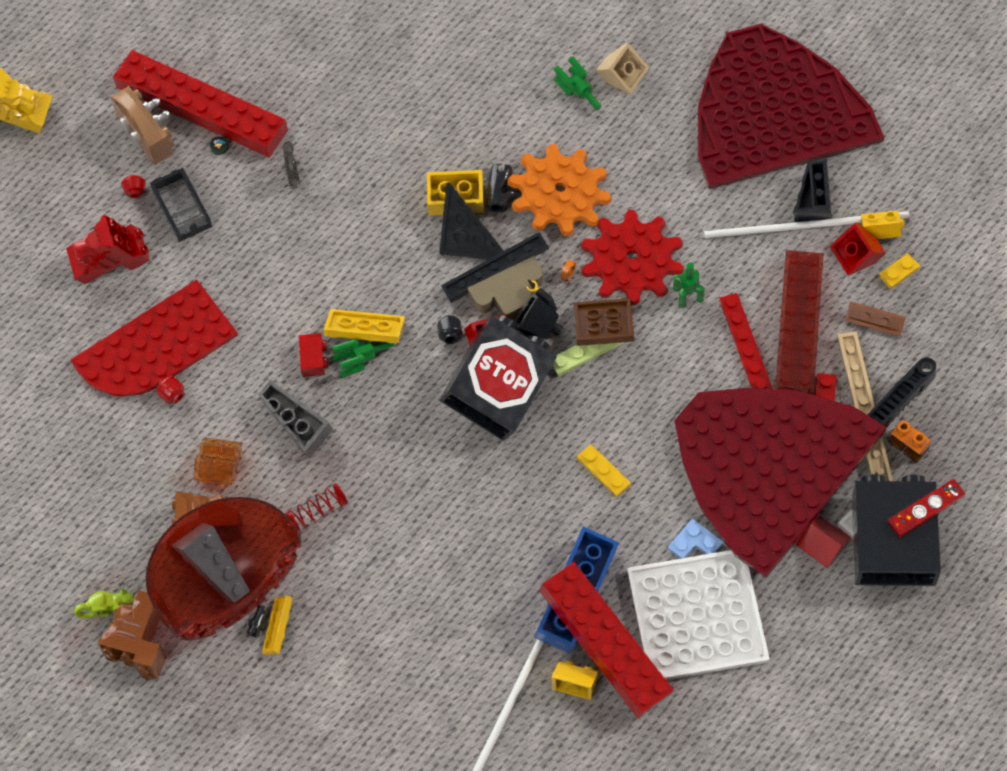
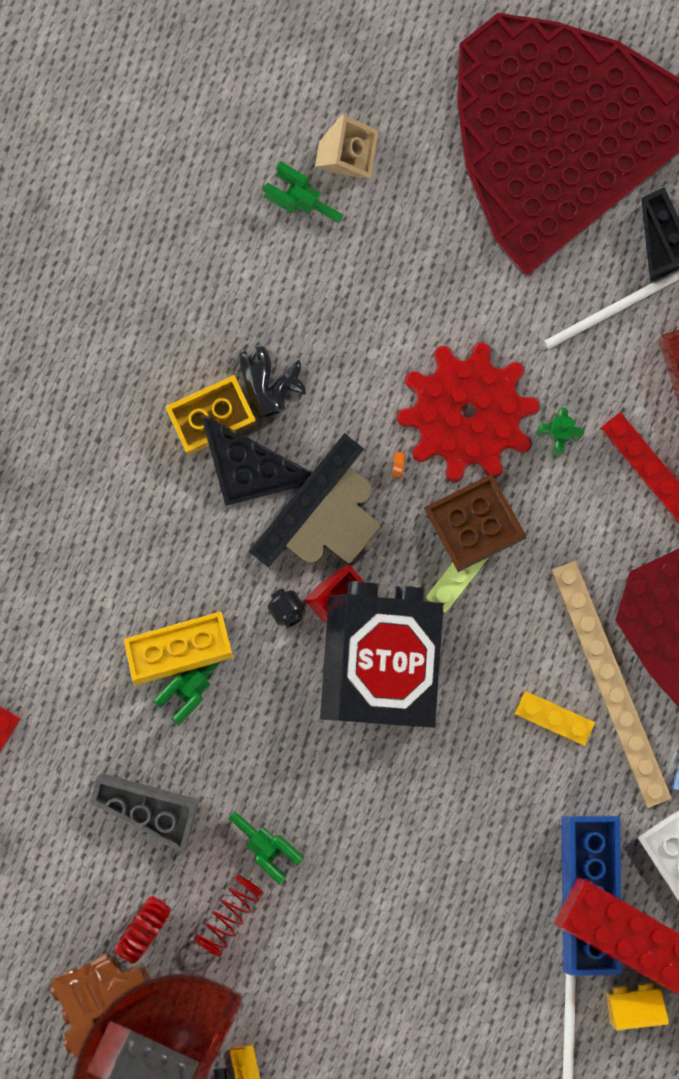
camera: 25 degrees left, 20 degrees up
clear orange piece [194,438,242,486] -> none
red brick [299,333,328,377] -> none
orange plate [507,144,612,237] -> none
black torso [515,280,563,338] -> none
none -> red gear [115,896,171,964]
none -> green plant [228,811,304,885]
none -> tan plate [551,560,672,808]

